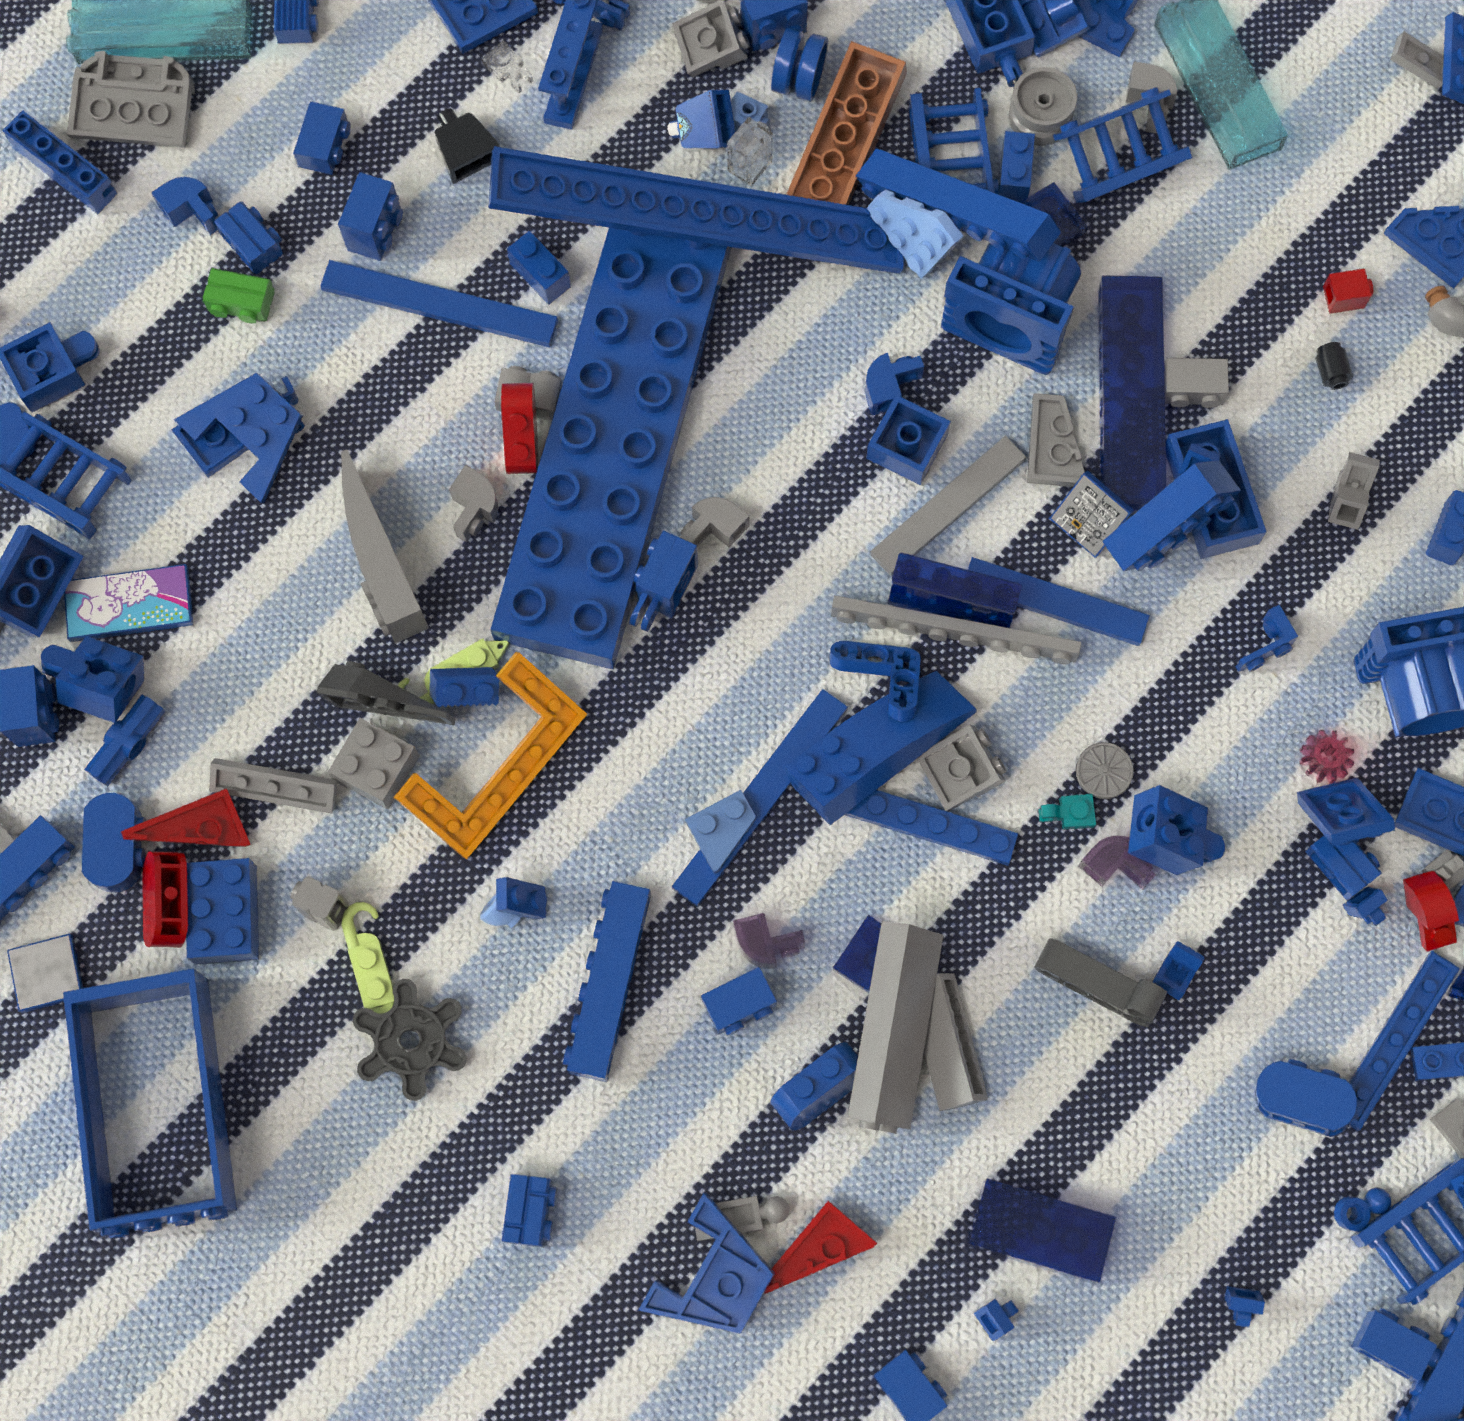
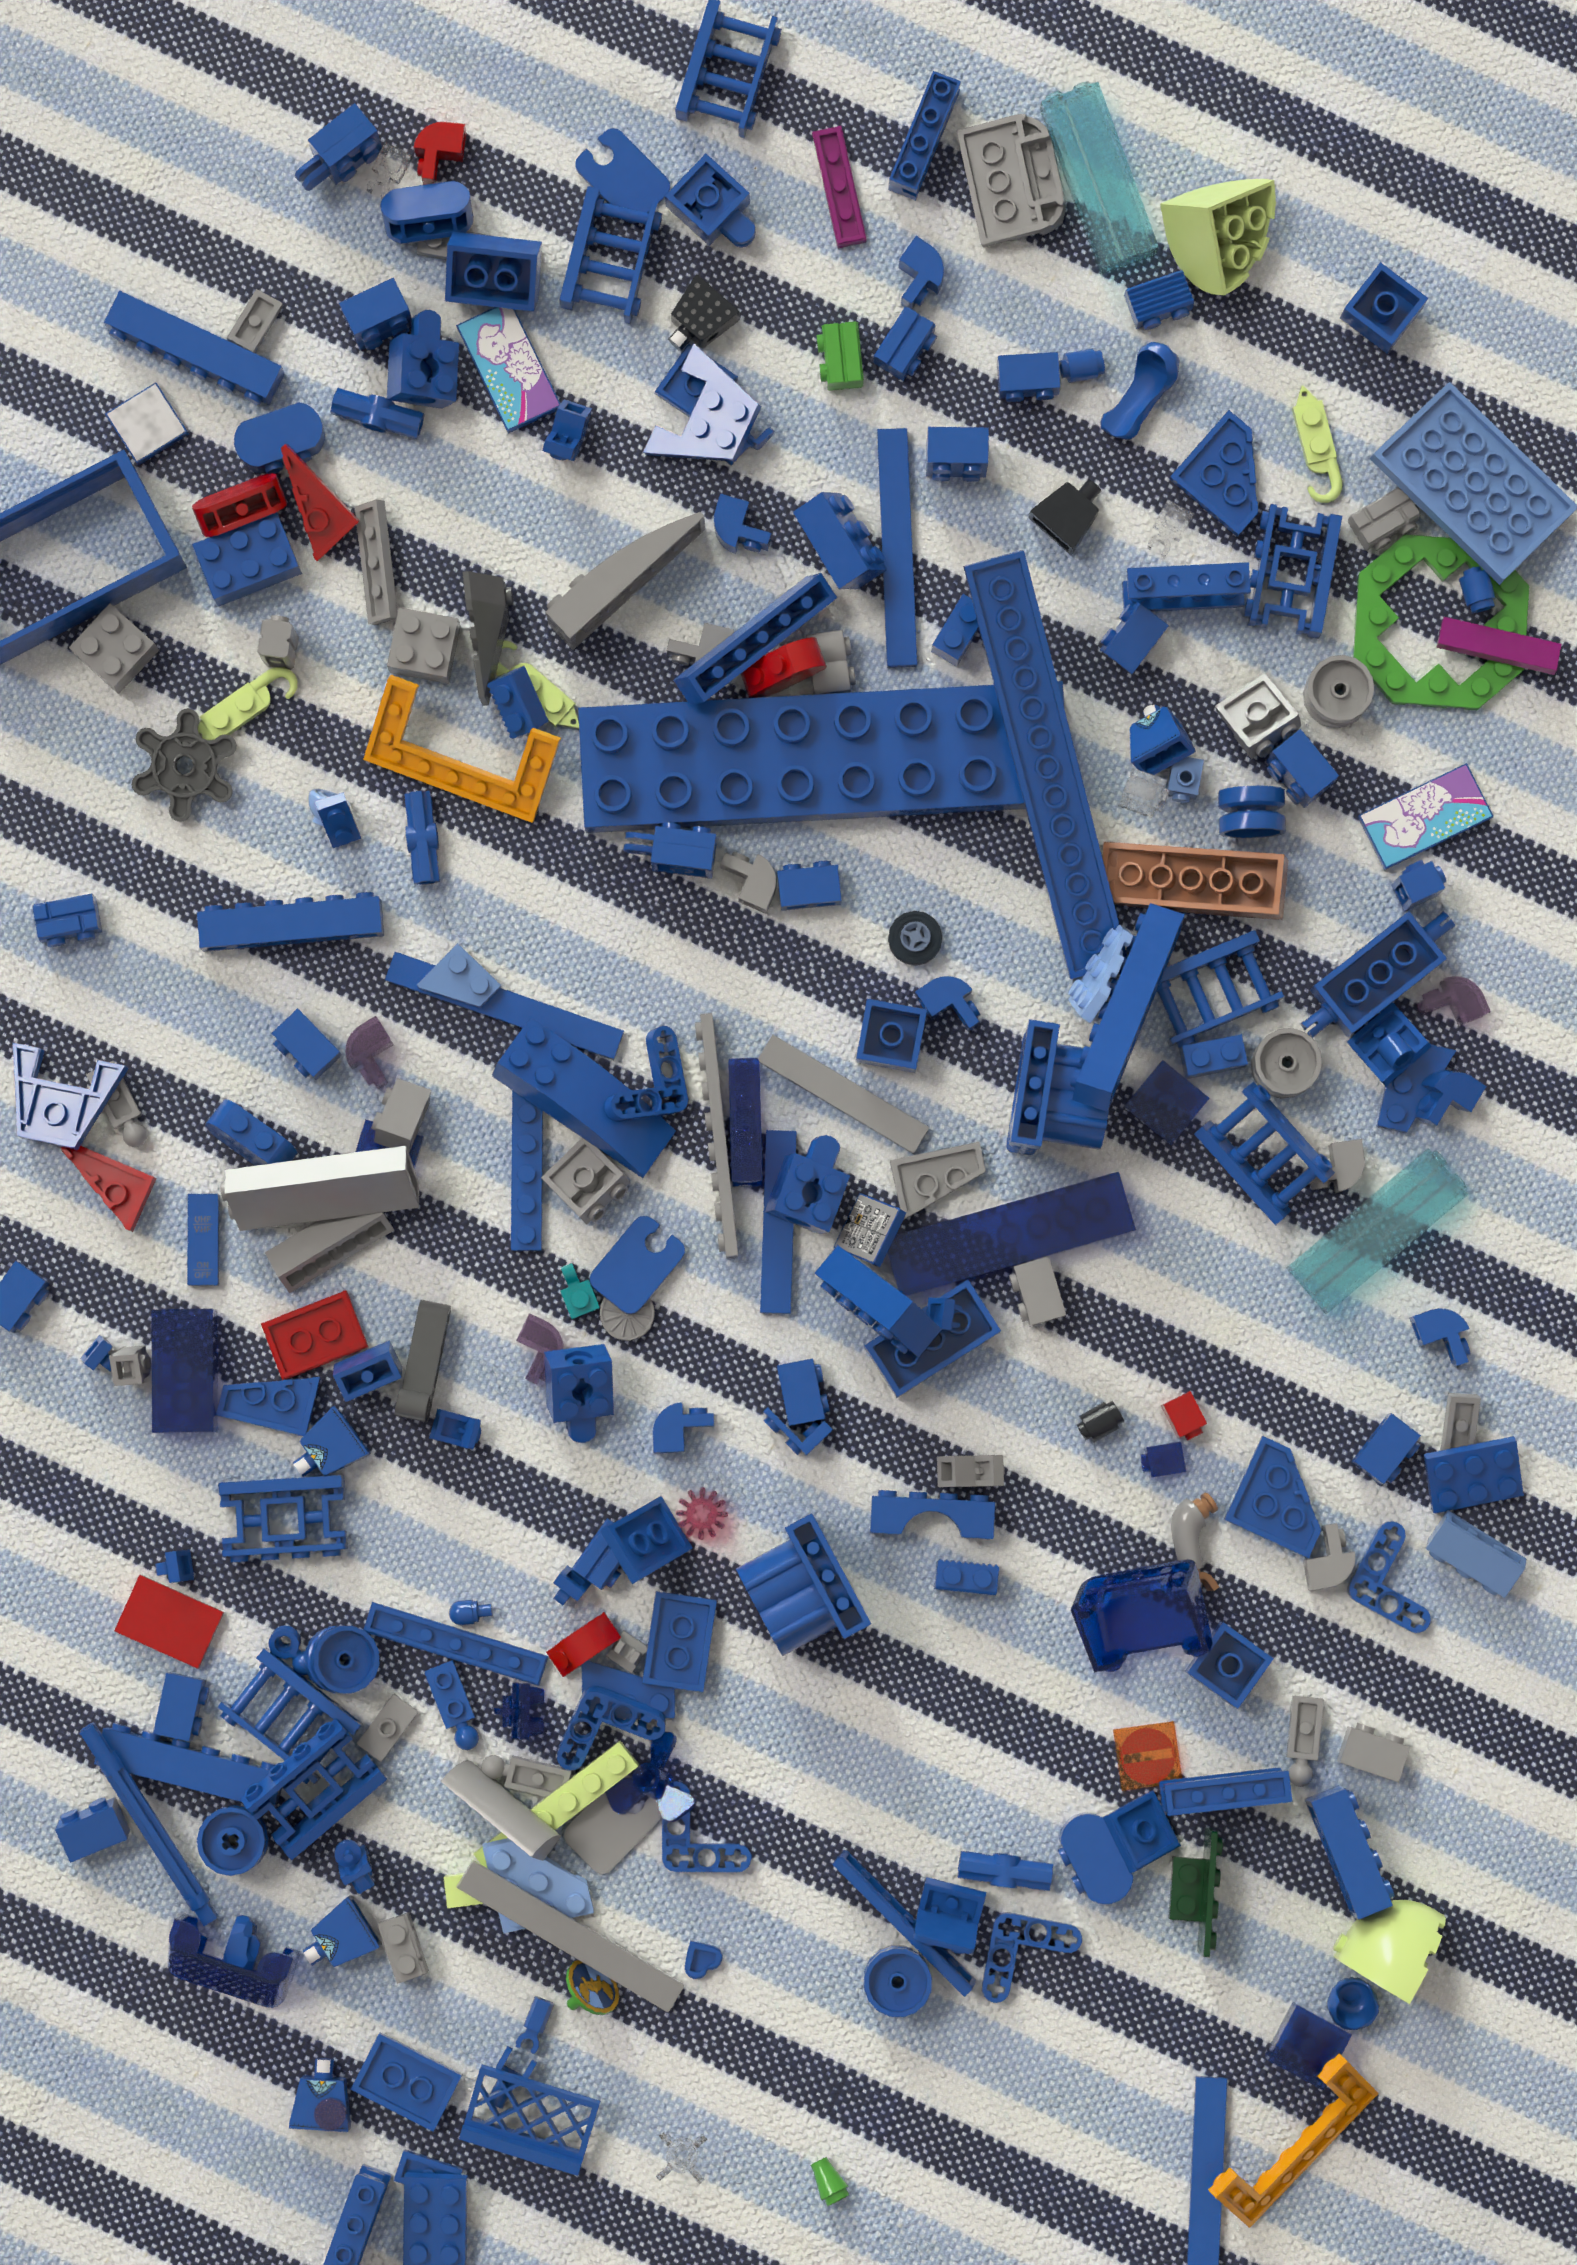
camera: 70 degrees right, 10 degrees up
blue brick [1255,1059,1357,1137] -> none
none -> light grey brick [69,604,159,694]
none -> light grey brick [109,1345,152,1386]
none -> red tile [114,1575,224,1669]
none -> blue tile [187,1194,220,1286]
none -> blue wing [216,1377,321,1436]
none -> blue fence [218,1475,348,1562]
none -> red tile [261,1290,369,1380]
none -> blue torso [293,1406,371,1477]
none -> blue wheel [304,1626,379,1694]
none -> blue brick [333,1340,402,1402]
none -> light grey brick [371,1078,431,1153]
none -> blue piece [404,791,440,885]
none -> blue cylinder [449,1600,493,1625]
none -> blue brick [542,399,592,462]
none -> blue piece [590,1216,685,1314]
none -> blue brick [653,1402,714,1453]
none -> black torso [668,274,740,351]
none -> blue brick [673,573,837,705]
none -> blue brick [714,494,771,554]
none -> blue brick [765,1135,850,1234]
none -> blue brick [777,861,842,911]
none -> blue brick [777,1358,830,1427]
none -> blue brick [793,492,887,589]
none -> magenta tile [812,126,867,249]
none -> blue arch [870,1490,995,1539]
none -> black wheel [888,911,942,966]
none -> blue brick [1059,348,1105,383]
none -> blue hair [1100,342,1180,440]
none -> blue brick [1100,602,1169,674]
none -> clear blue bracket [1140,1442,1186,1478]
none -> blue brick [1351,1413,1421,1485]
none -> blue brick [1409,1308,1470,1367]

